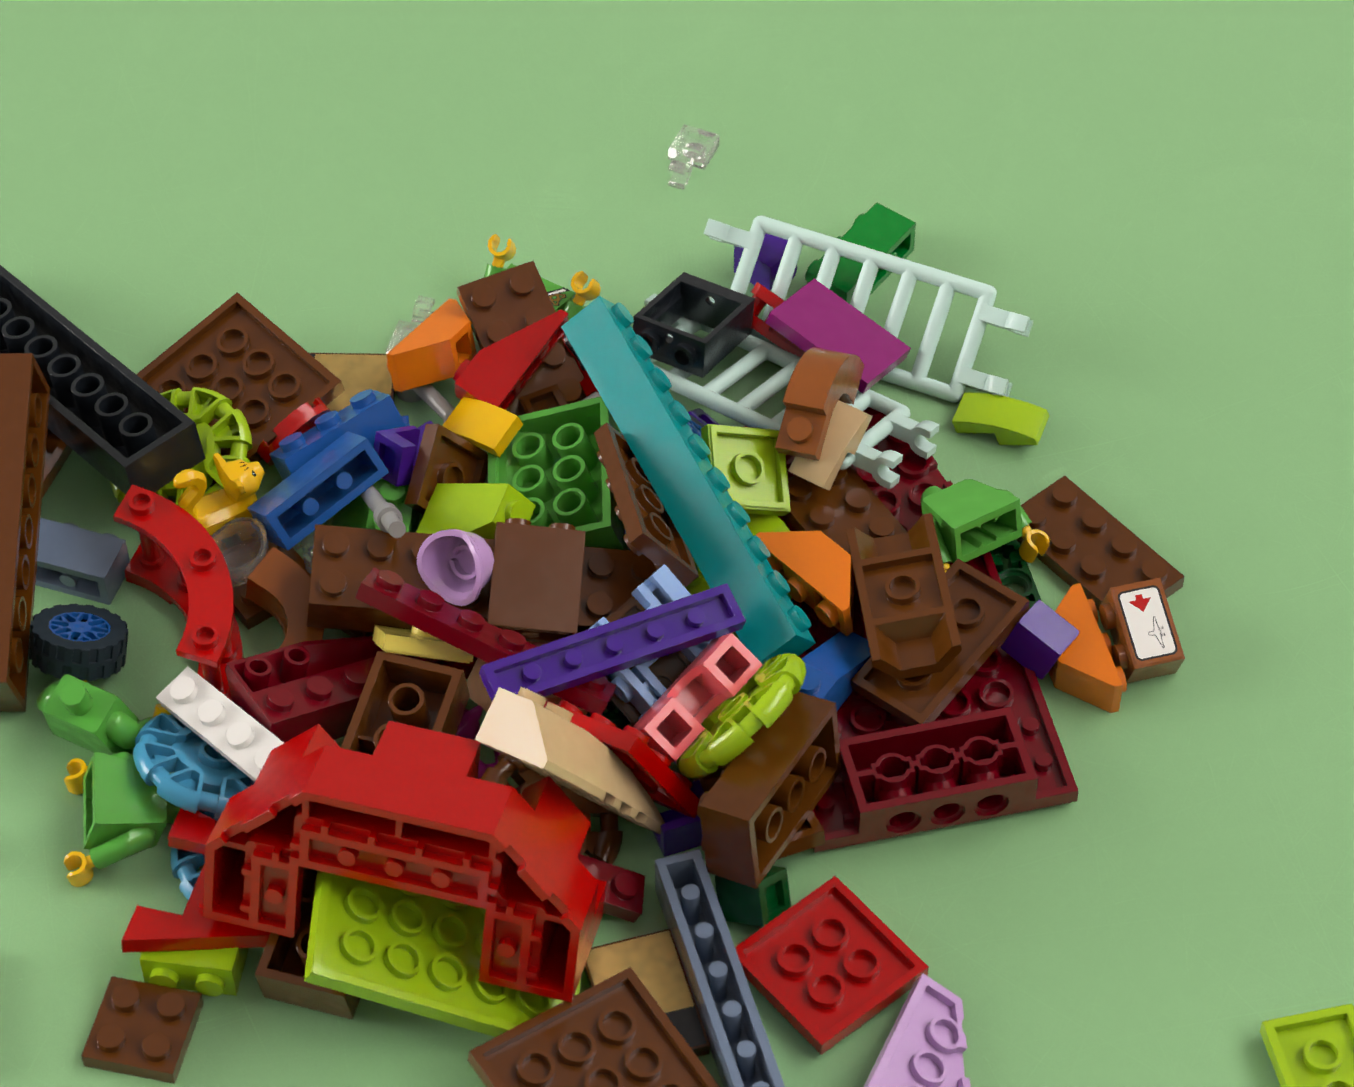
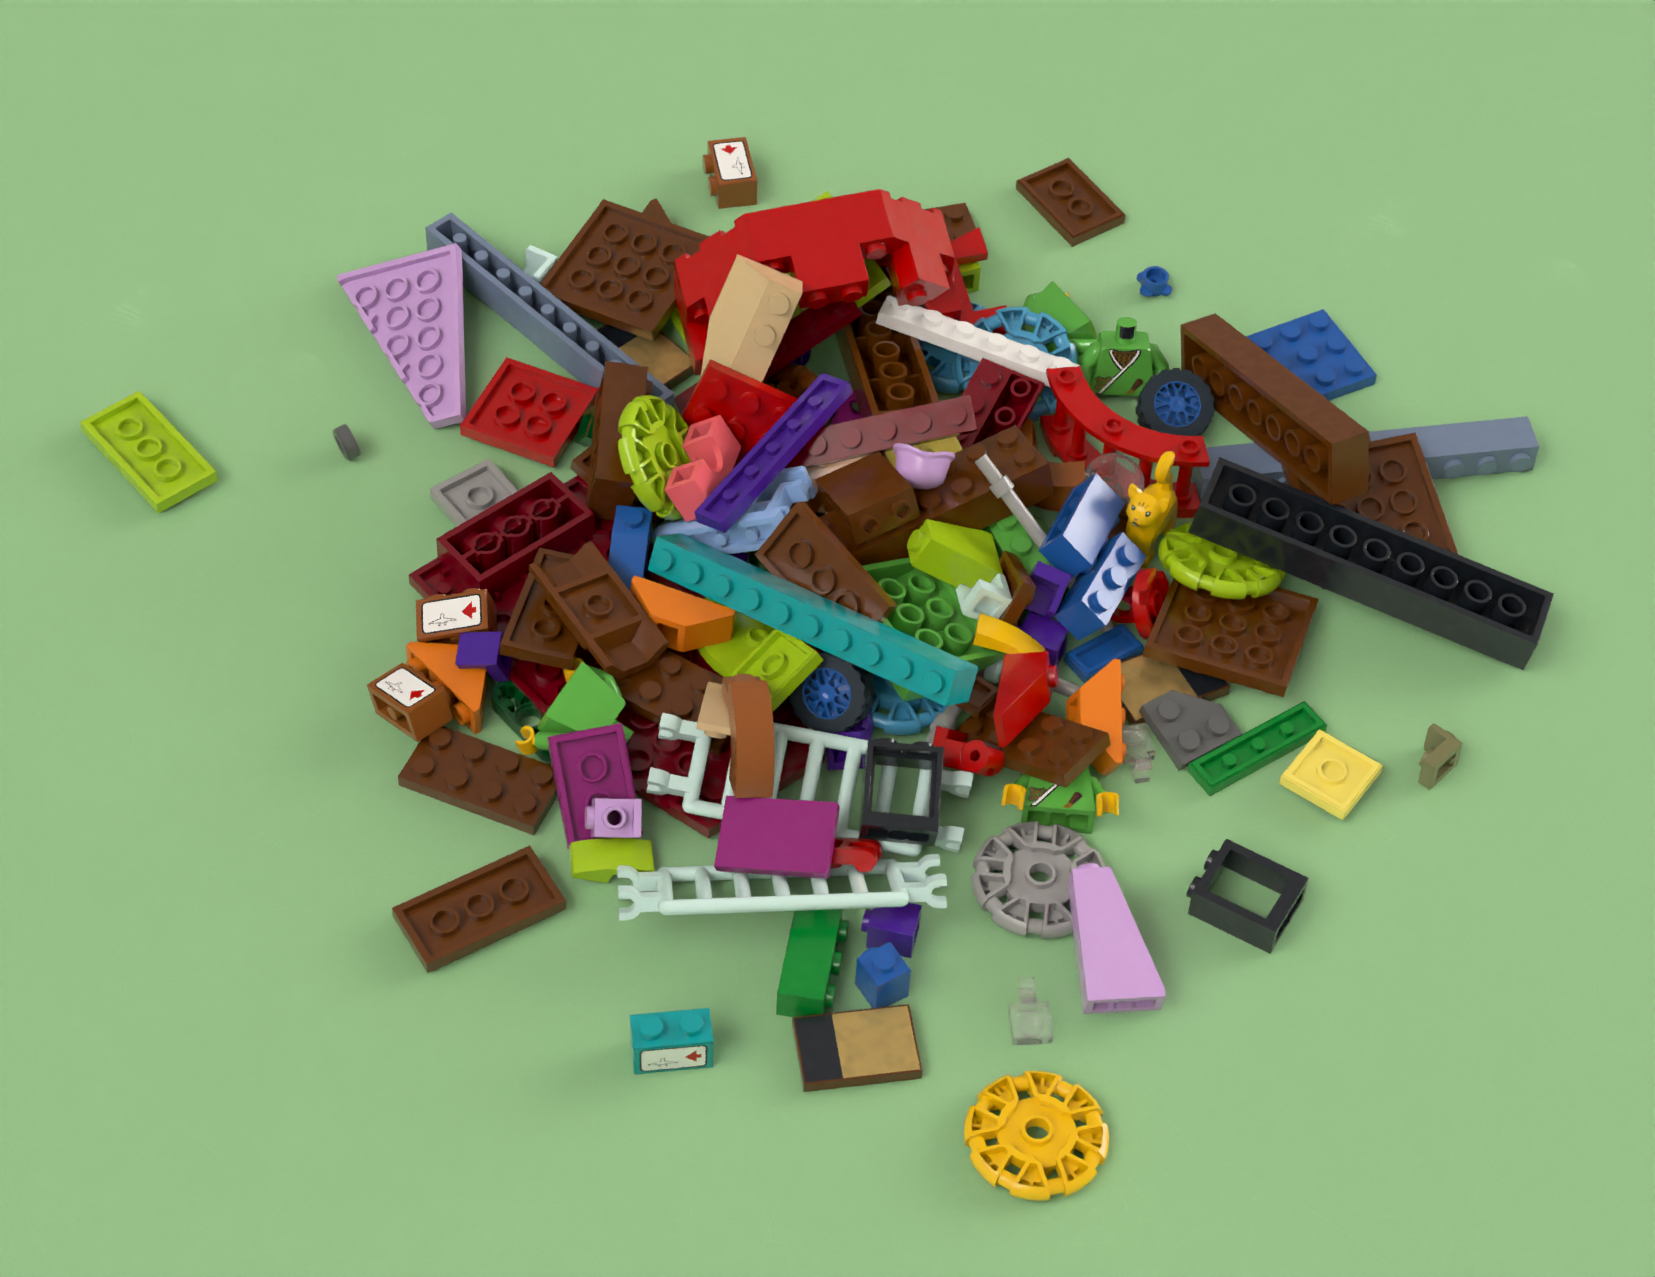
camera: 150 degrees right, 0 degrees up
none -> dark grey tile [333,424,361,460]
none -> reddish brown plate [392,845,566,973]
none -> brick [416,588,498,645]
none -> light grey plate [430,458,518,527]
none -> magenta tile [547,723,643,849]
none -> lavender brick [585,798,642,838]
none -> teal brick [630,1008,714,1074]
none -> tile [792,1004,922,1092]
none -> blue brick [855,942,911,1008]
none -> light aqua panel [956,573,1012,620]
none -> yellow plate [964,1070,1109,1201]
none -> light grey plate [971,821,1106,939]
none -> lavender slope [1068,863,1166,1014]
none -> dark grey plate [1139,690,1242,771]
none -> black window [1186,839,1309,954]
none -> green tile [1187,701,1327,796]
none -> light yellow plate [1279,729,1383,821]
none -> olive bracket [1418,723,1462,790]

